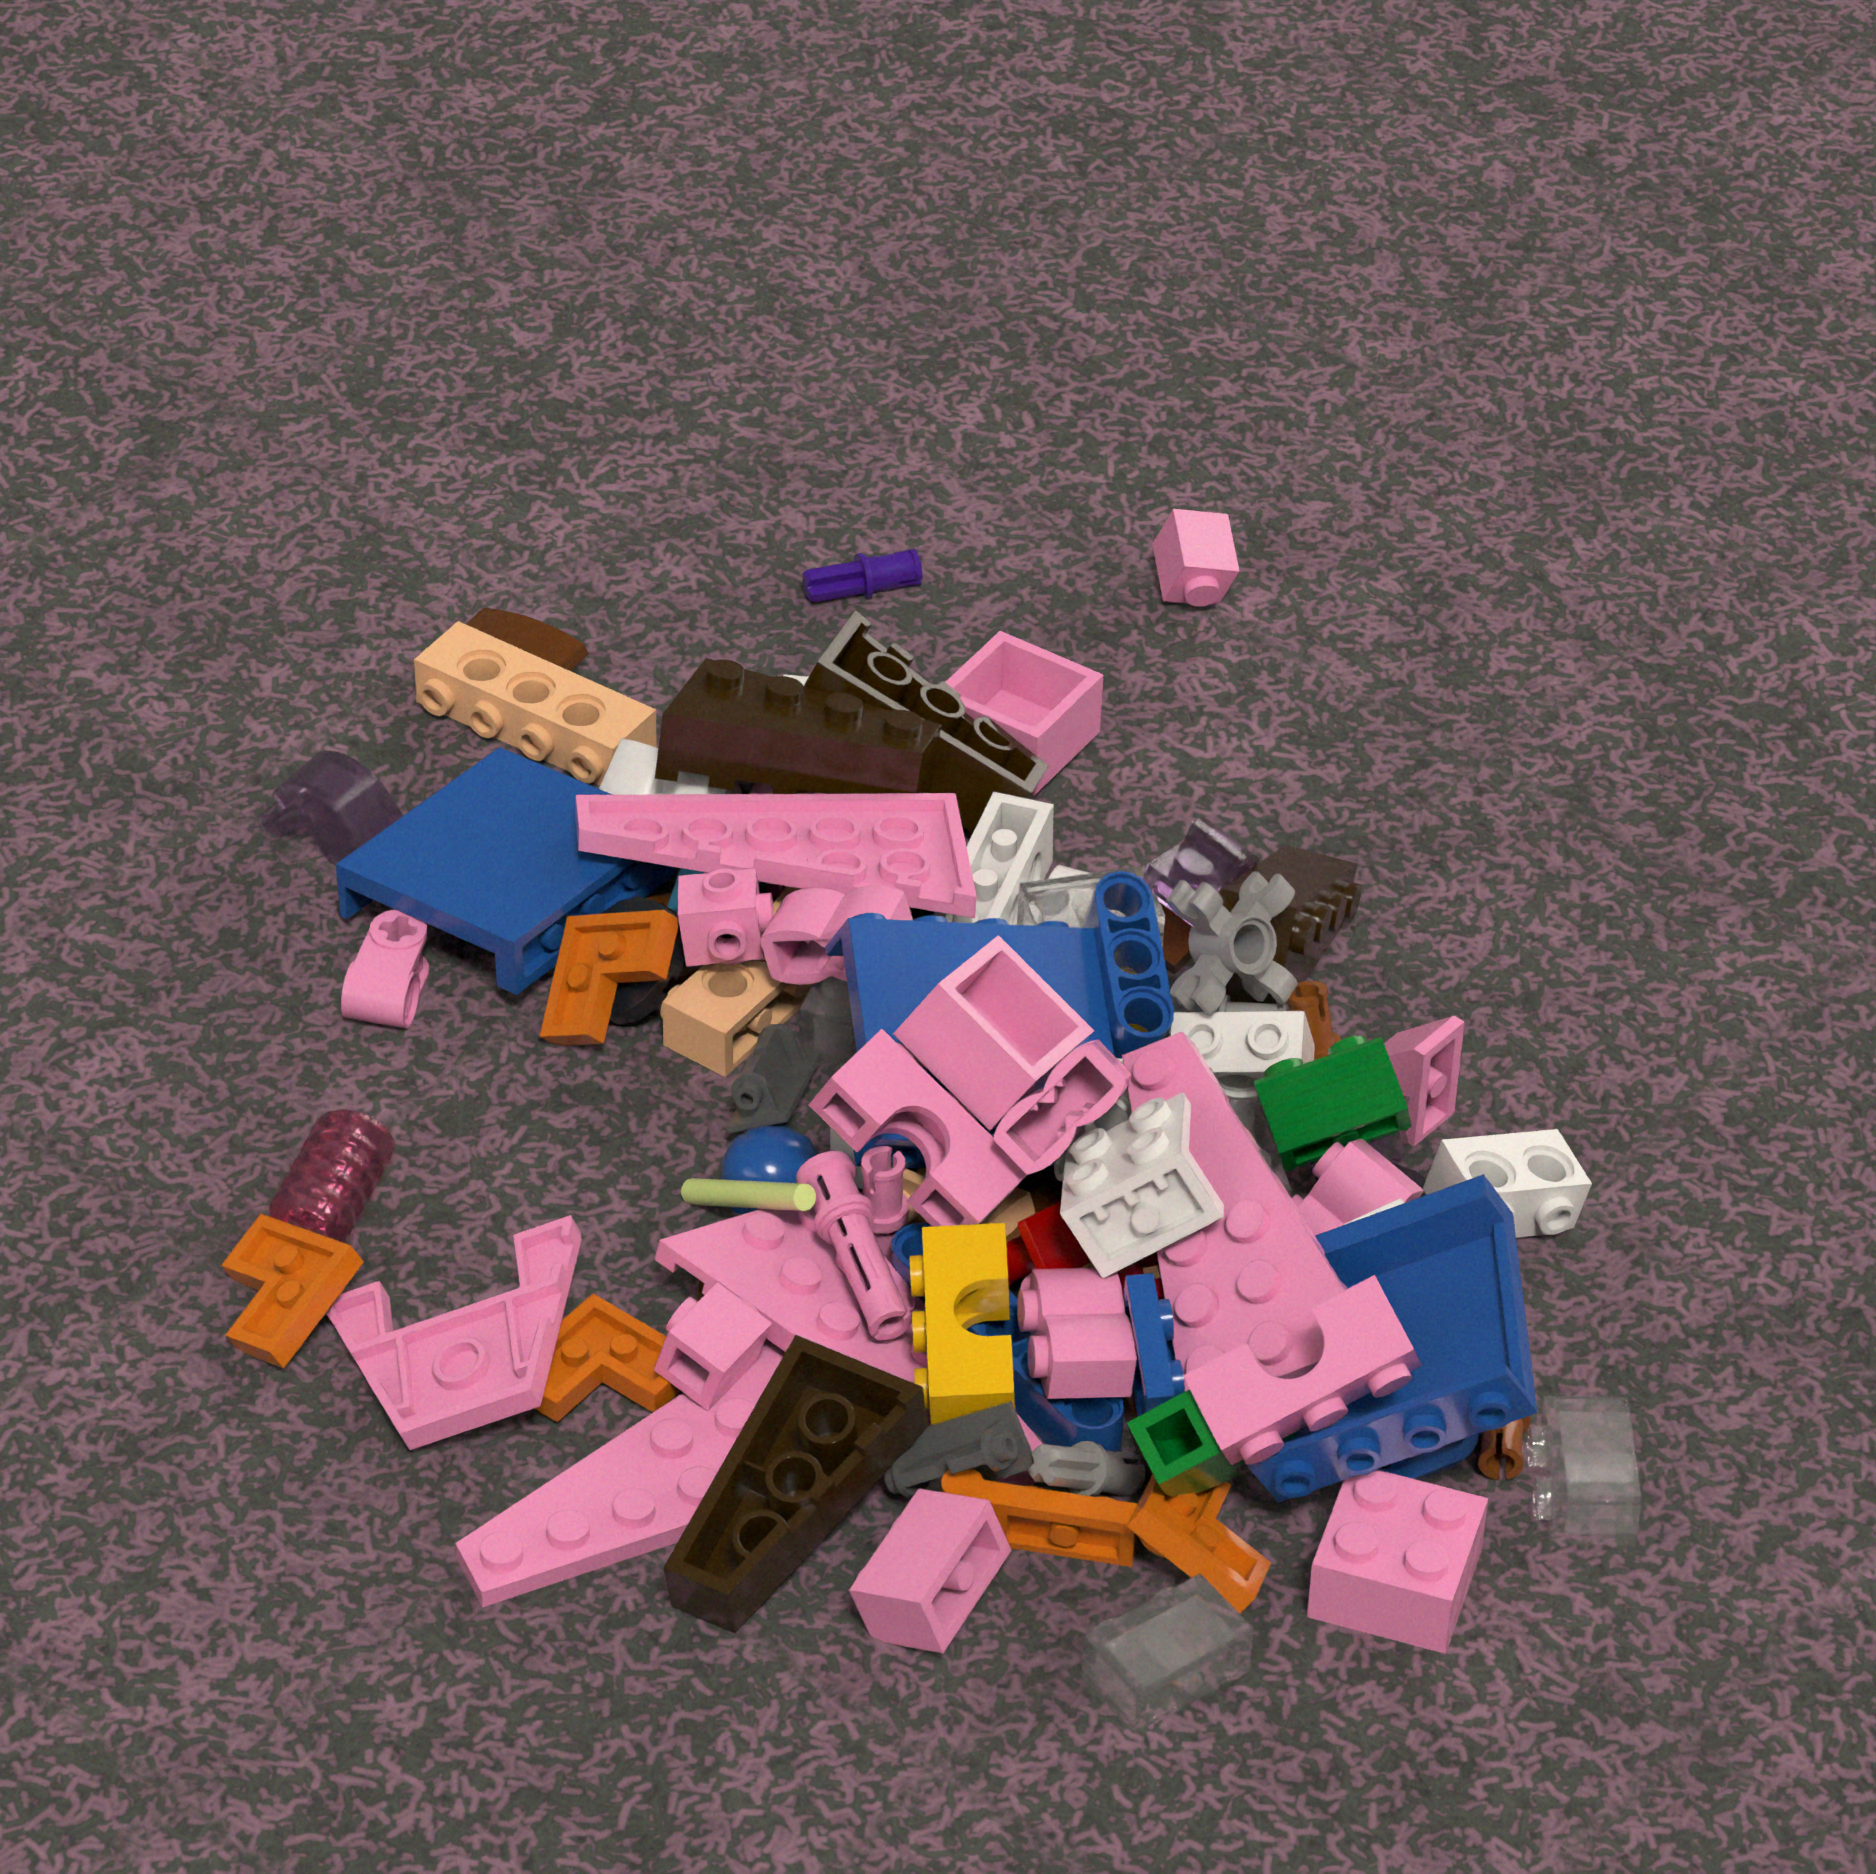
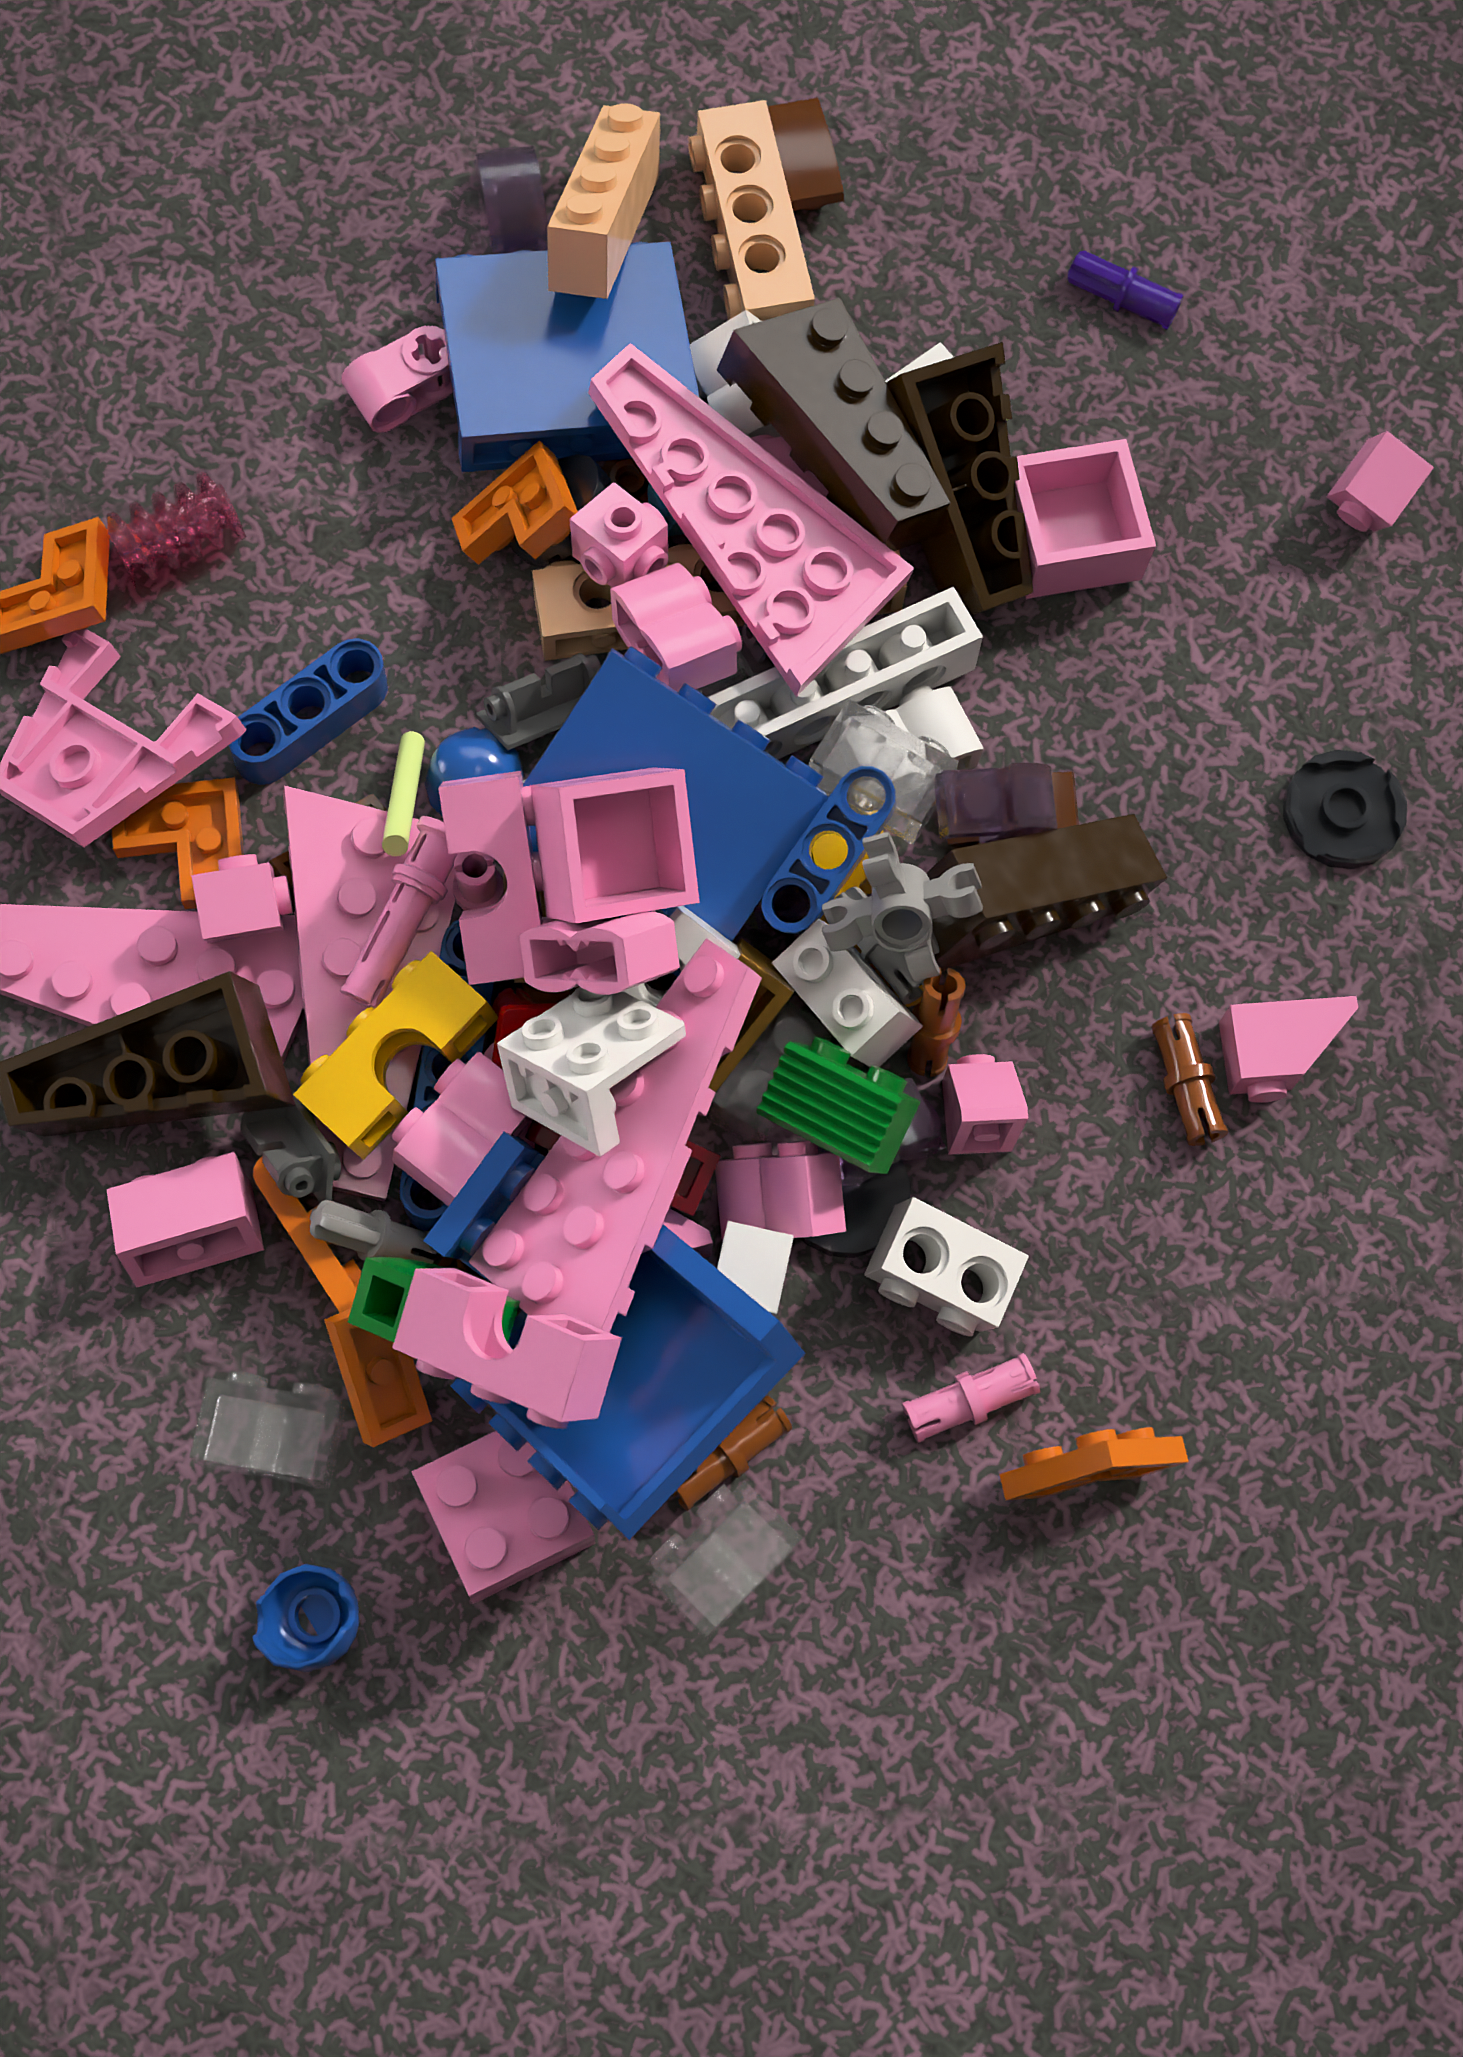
camera: 40 degrees right, 30 degrees up
none -> blue beam [229,638,388,785]
none -> blue hair [253,1564,359,1672]
none -> light nougat brick [547,104,660,299]
none -> bright pink pin [902,1353,1041,1443]
none -> orange plate [999,1427,1189,1500]
none -> dark orange pin [1151,1013,1228,1146]
none -> bright pink slope [1219,996,1358,1103]
none -> black tile [1283,749,1407,869]

